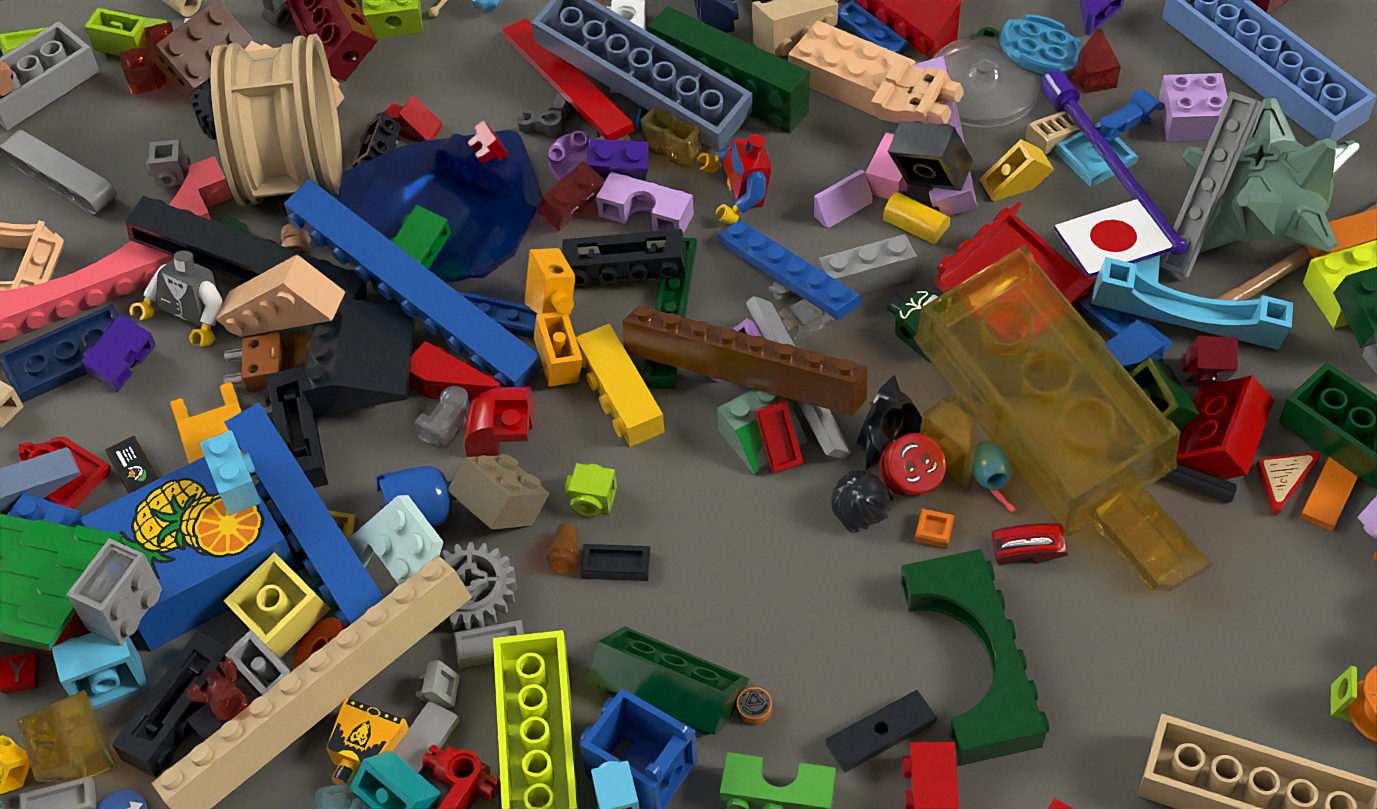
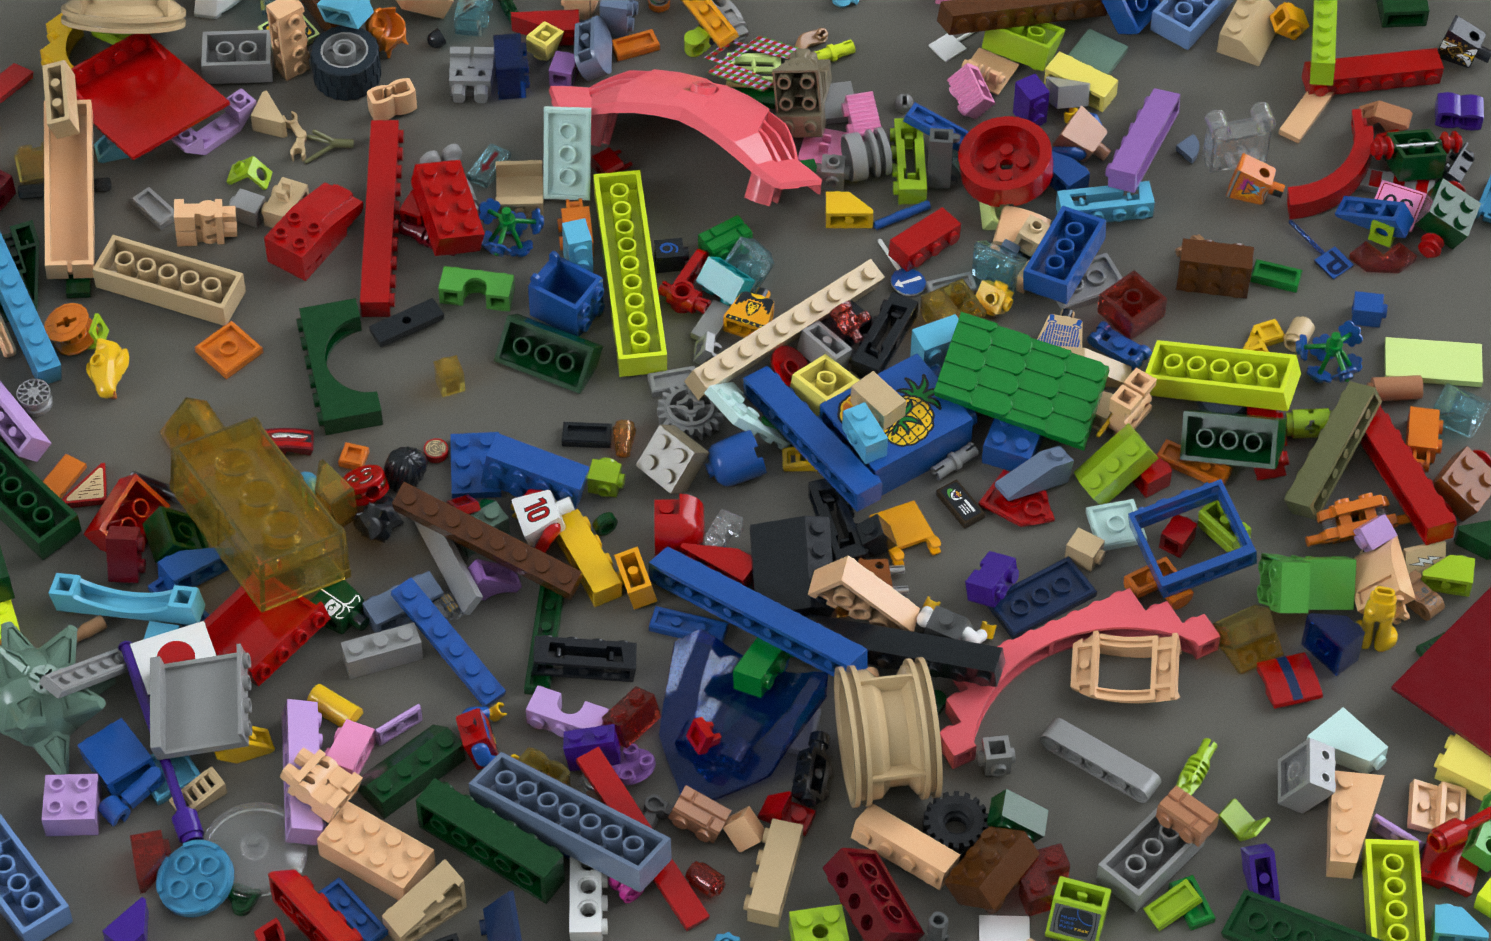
camera: 175 degrees right, 0 degrees up
light grey piece [66,538,163,646] -> none
light orange torso [524,248,575,315] -> none
tile [737,687,772,725] -> none
black brick [887,121,973,191] -> none
none -> blue brick [77,718,156,796]
none -> yellow animal [86,338,129,399]
none -> light grey panel [150,644,252,760]
none -> orange tile [195,320,263,379]
none -> dark green slope [358,724,466,819]
none -> sand blue brick [362,571,445,633]
none -> tile [424,438,449,463]
none -> clear yellow brick [433,355,466,397]
none -> blue plate [450,432,502,499]
none -> blue brick [481,433,590,509]
none -> white torso [511,489,575,553]
none -> dark green tile [592,512,618,536]
none -> nougat brick [668,785,732,844]
none -> clear red brick [685,861,726,898]
none -> light nougat panel [723,806,765,852]
none -> tan brick [744,818,803,928]
none -> tan brick [850,371,906,431]
none -> black brick [856,514,897,557]
none -> brick [987,789,1049,843]

